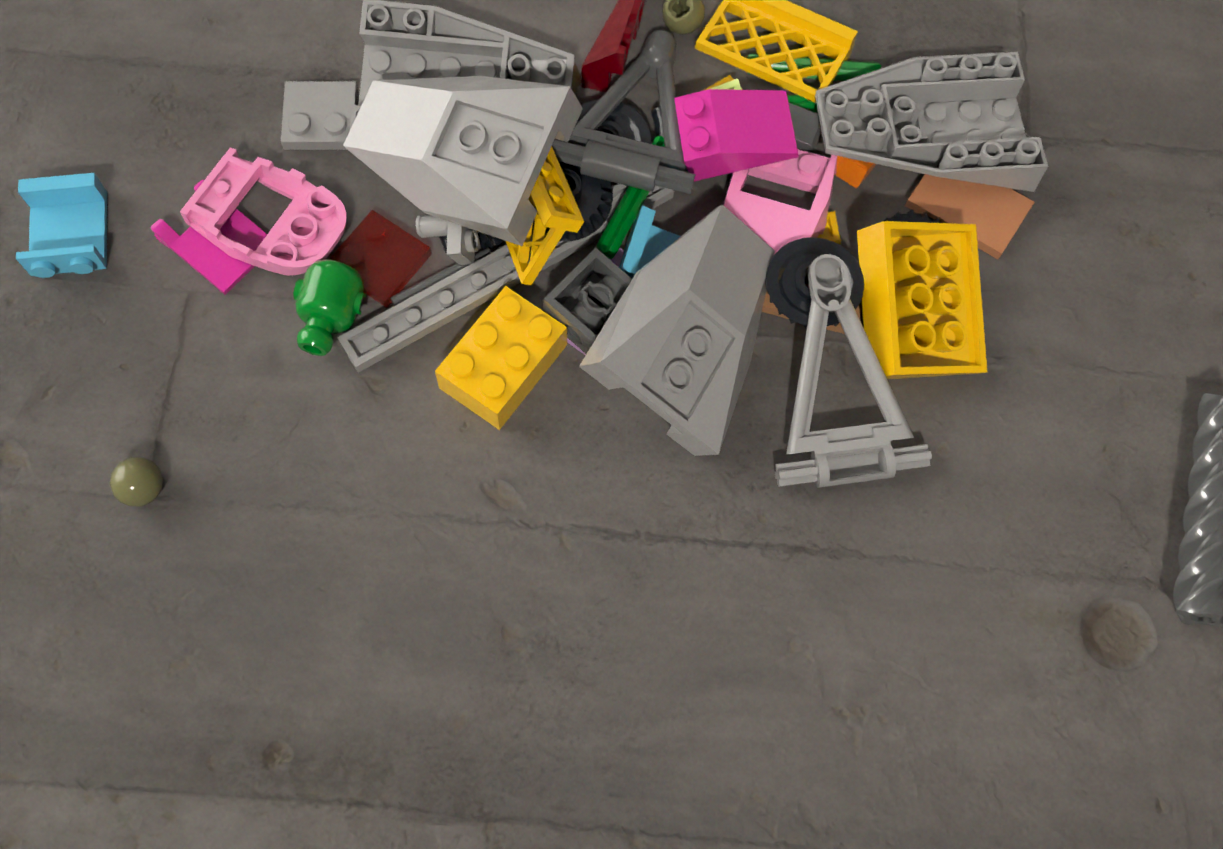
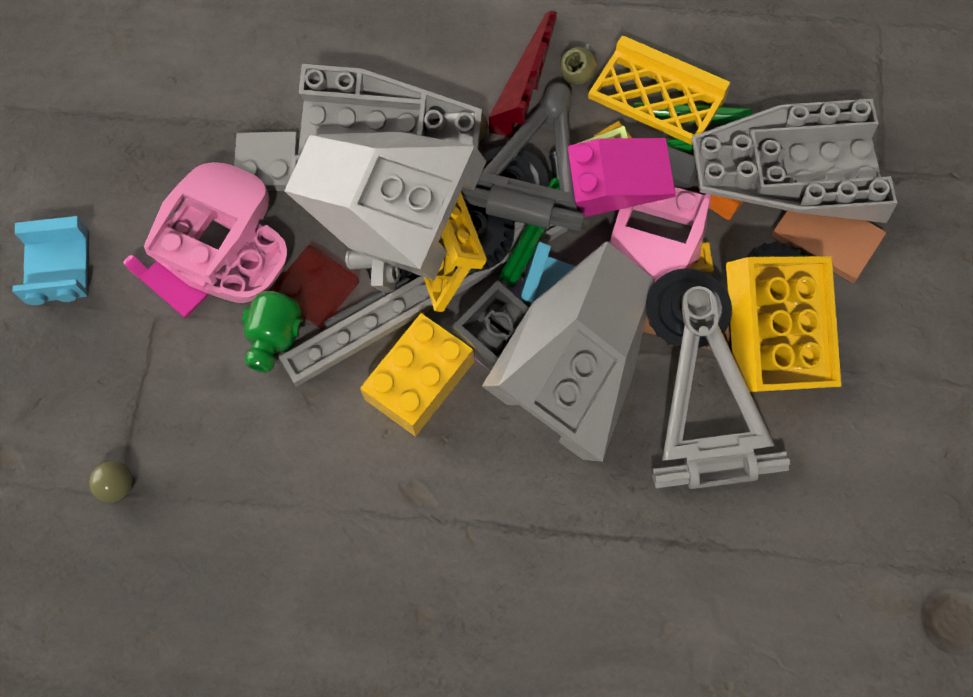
camera: 10 degrees right, 0 degrees up
none -> bright pink slope [144,162,269,285]

